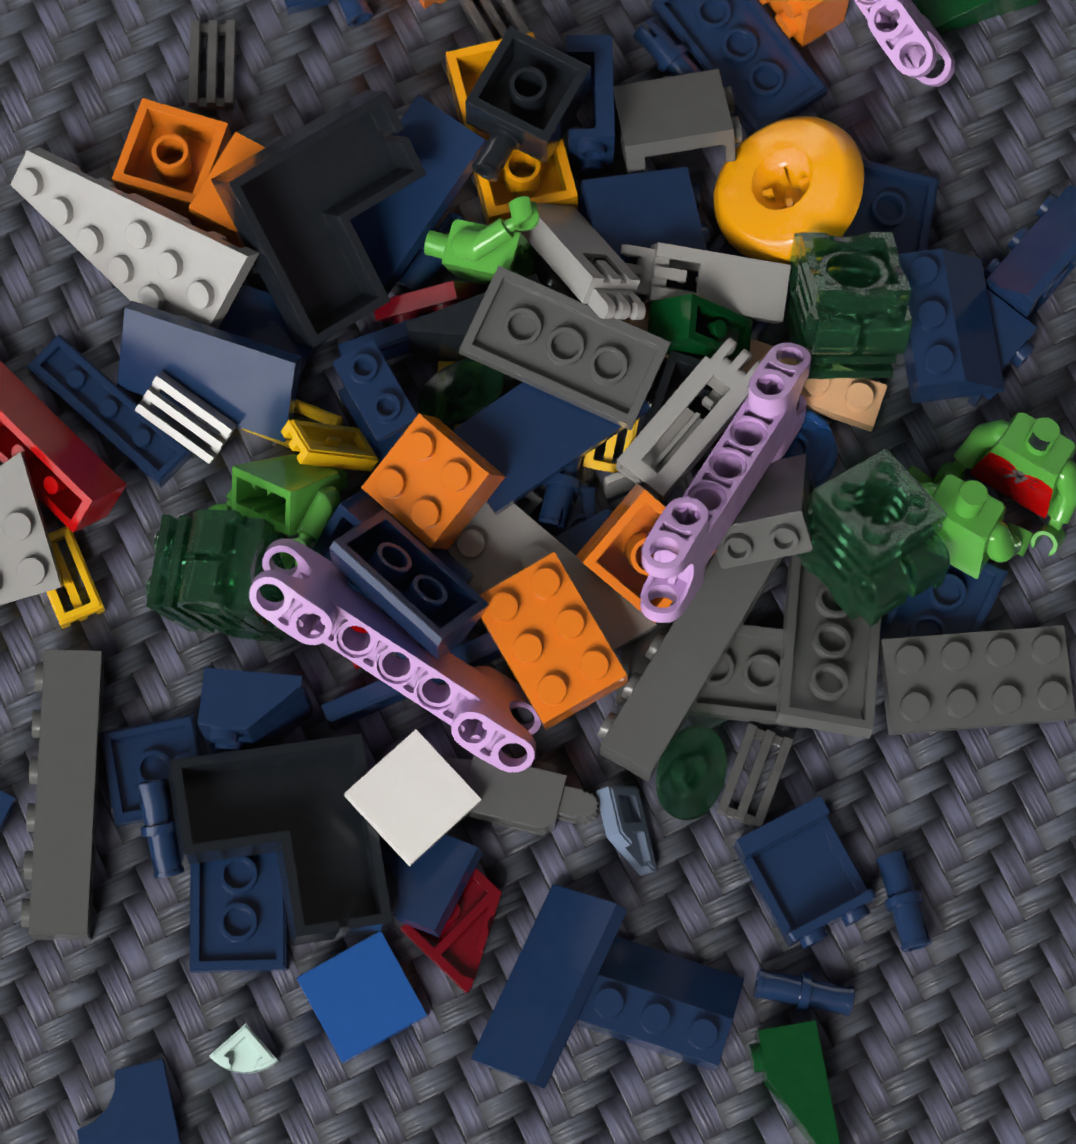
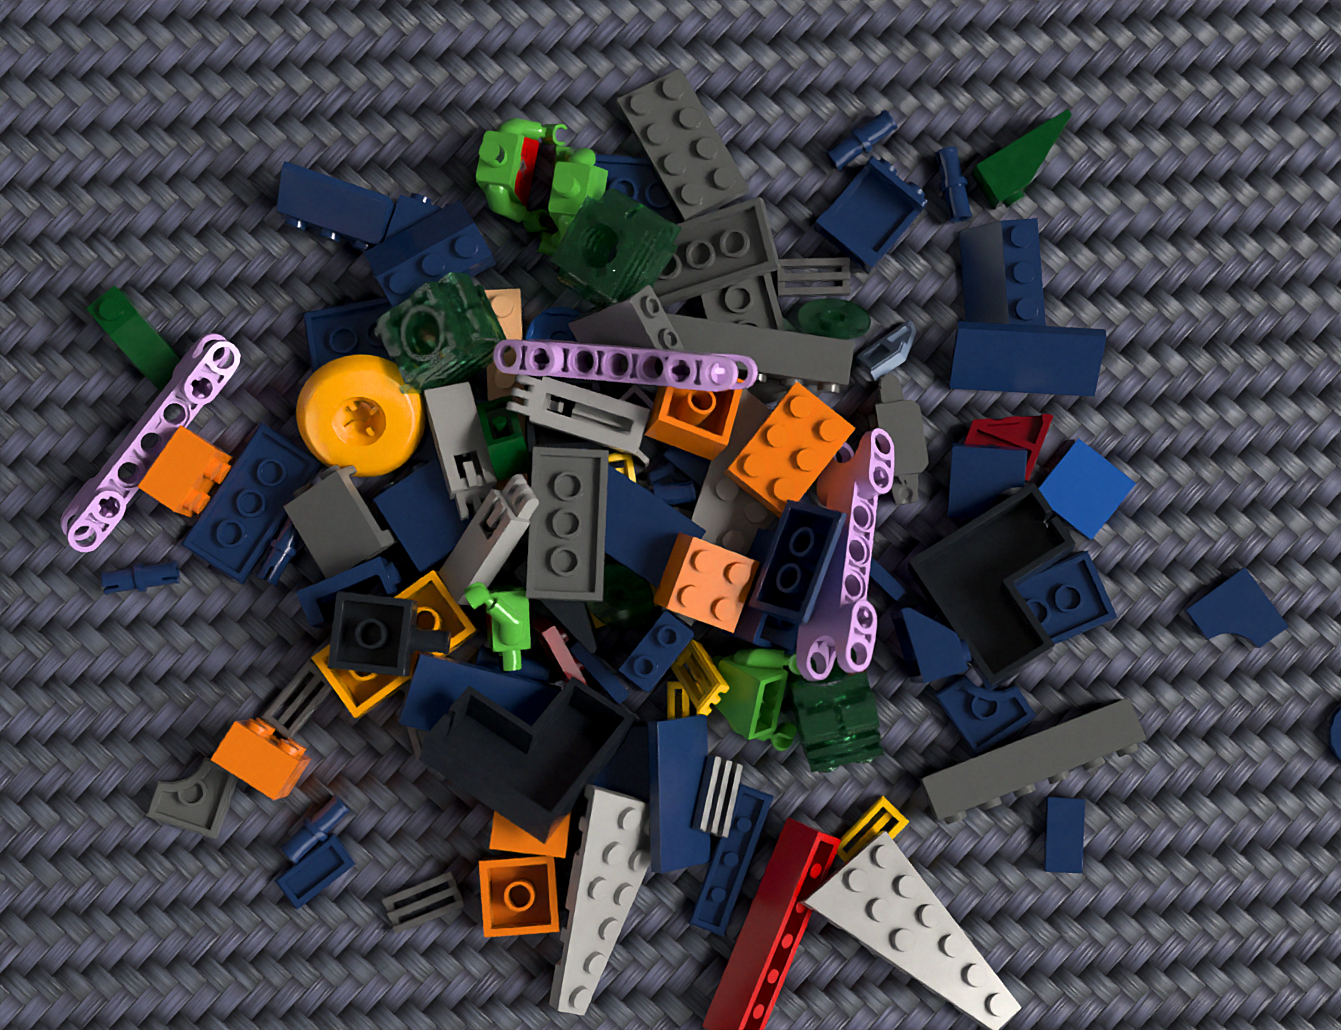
camera: 110 degrees left, 10 degrees up
dark blue pin [135,778,185,878] -> none
light aqua tile [209,1024,279,1074] -> none
white tile [344,729,482,867] -> none

